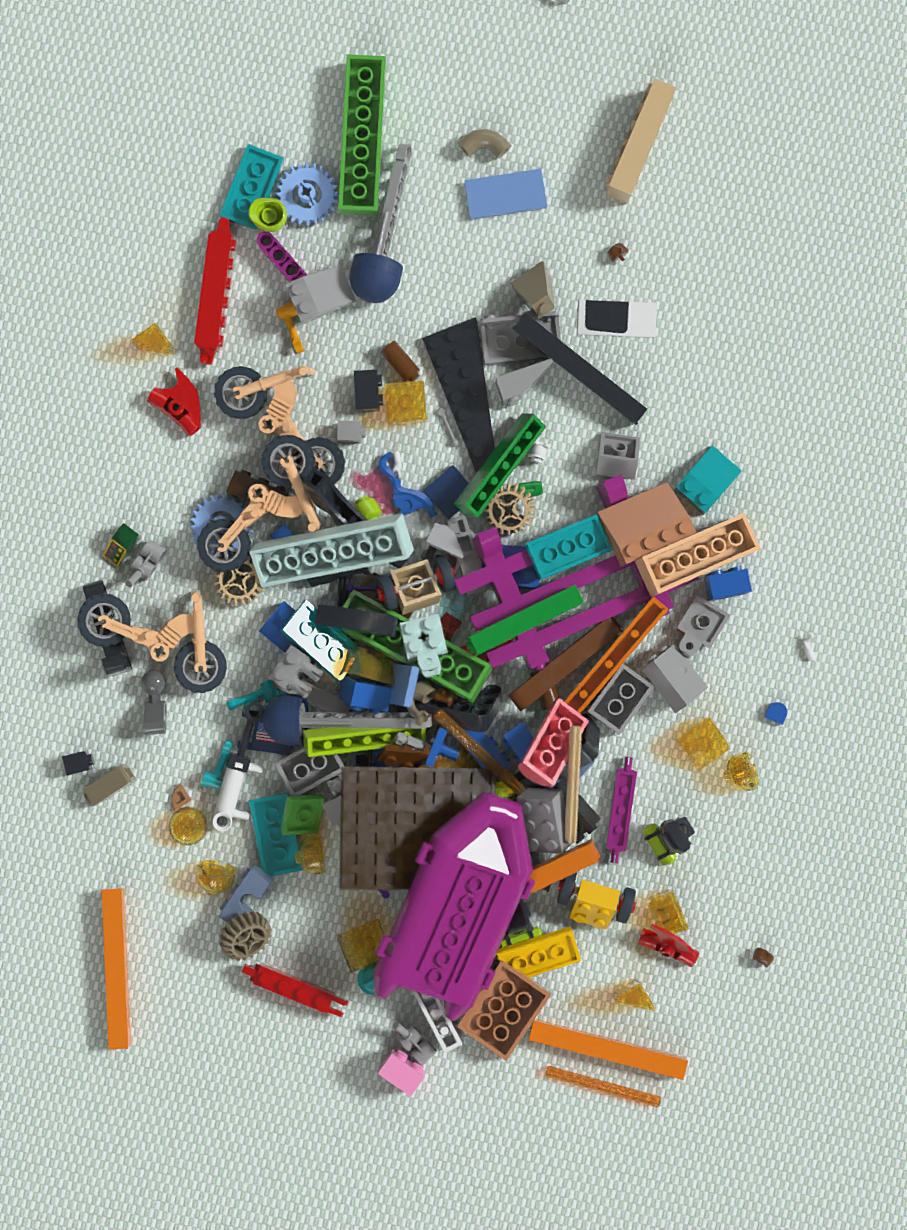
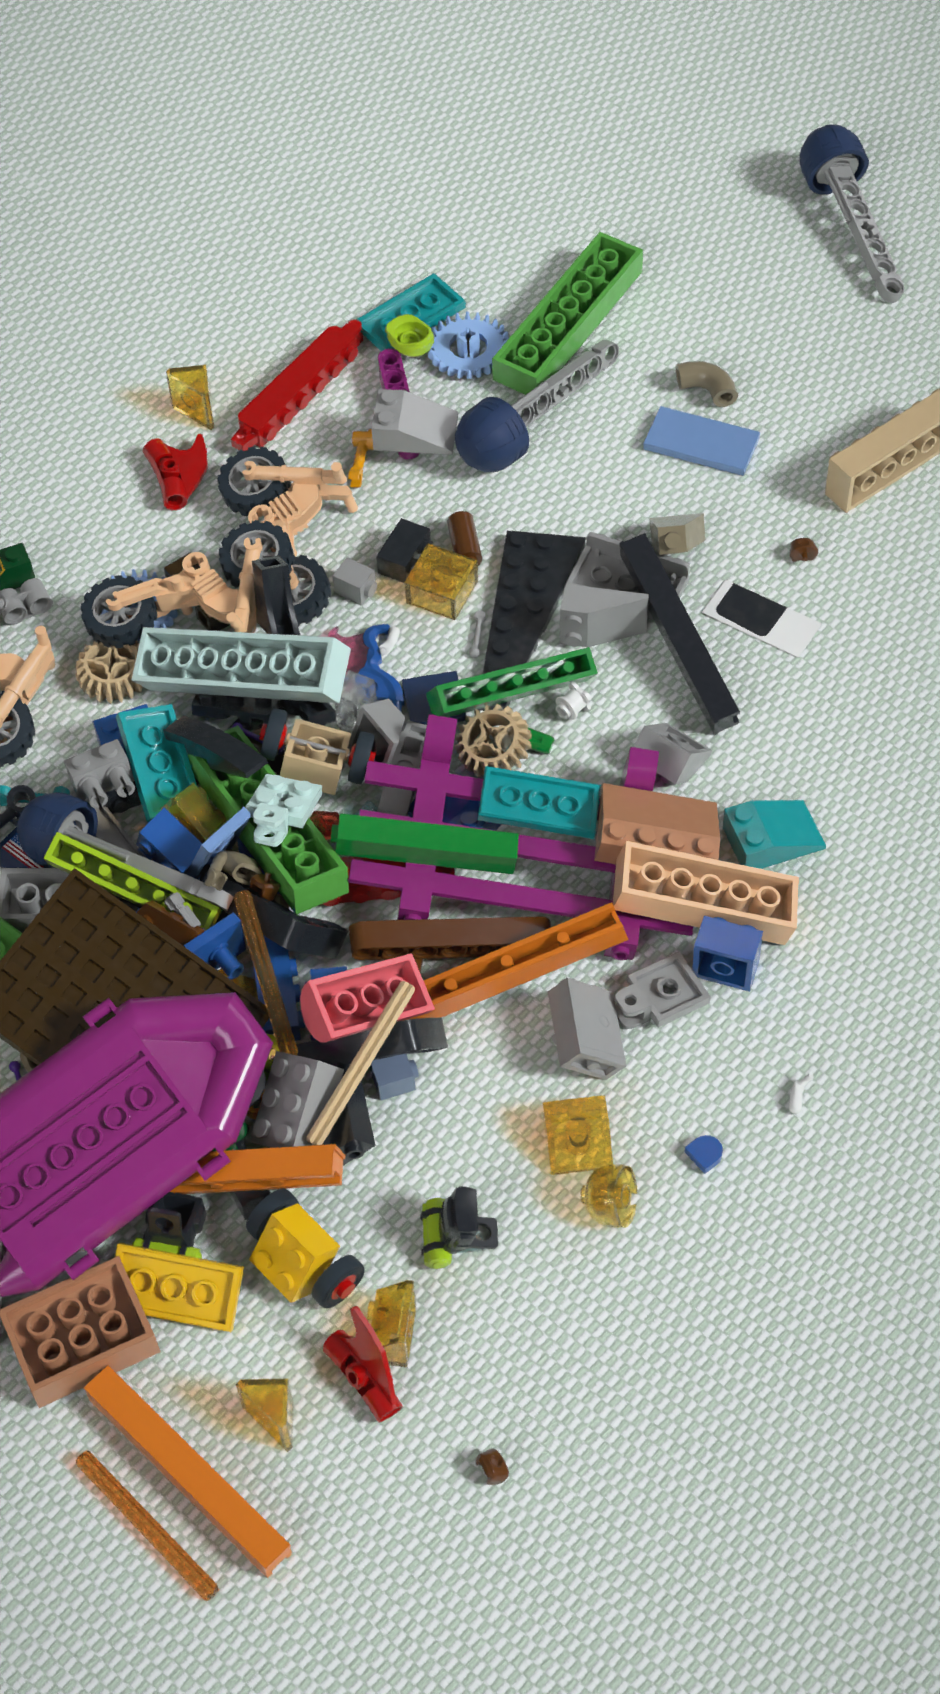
camera: 30 degrees right, 30 degrees down
light grey brick [587,664,655,735] -> none
magenta plate [606,757,637,864] -> none

